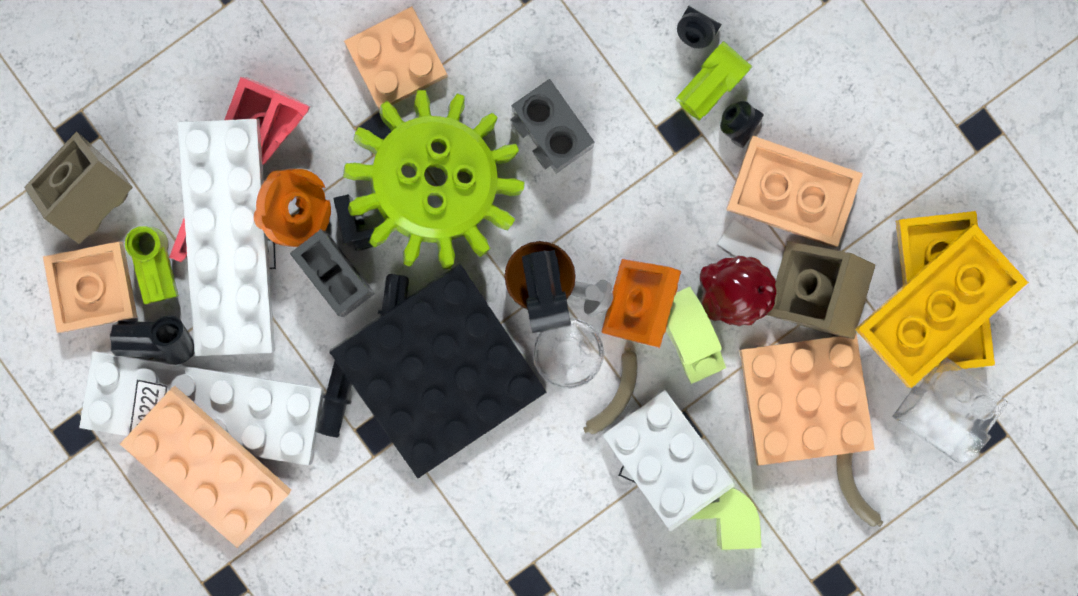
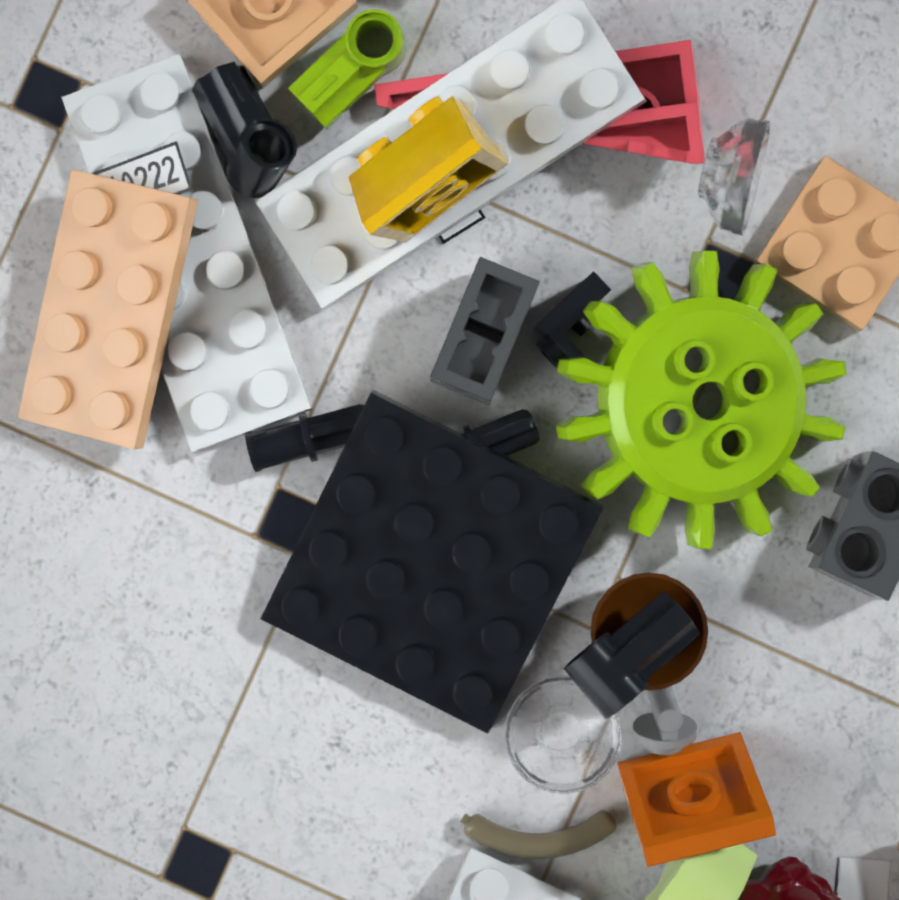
camera: 60 degrees right, 0 degrees up
orange plate [253,169,331,247] -> none
none -> yellow slope [348,95,508,243]
none -> clear piece [698,118,771,236]

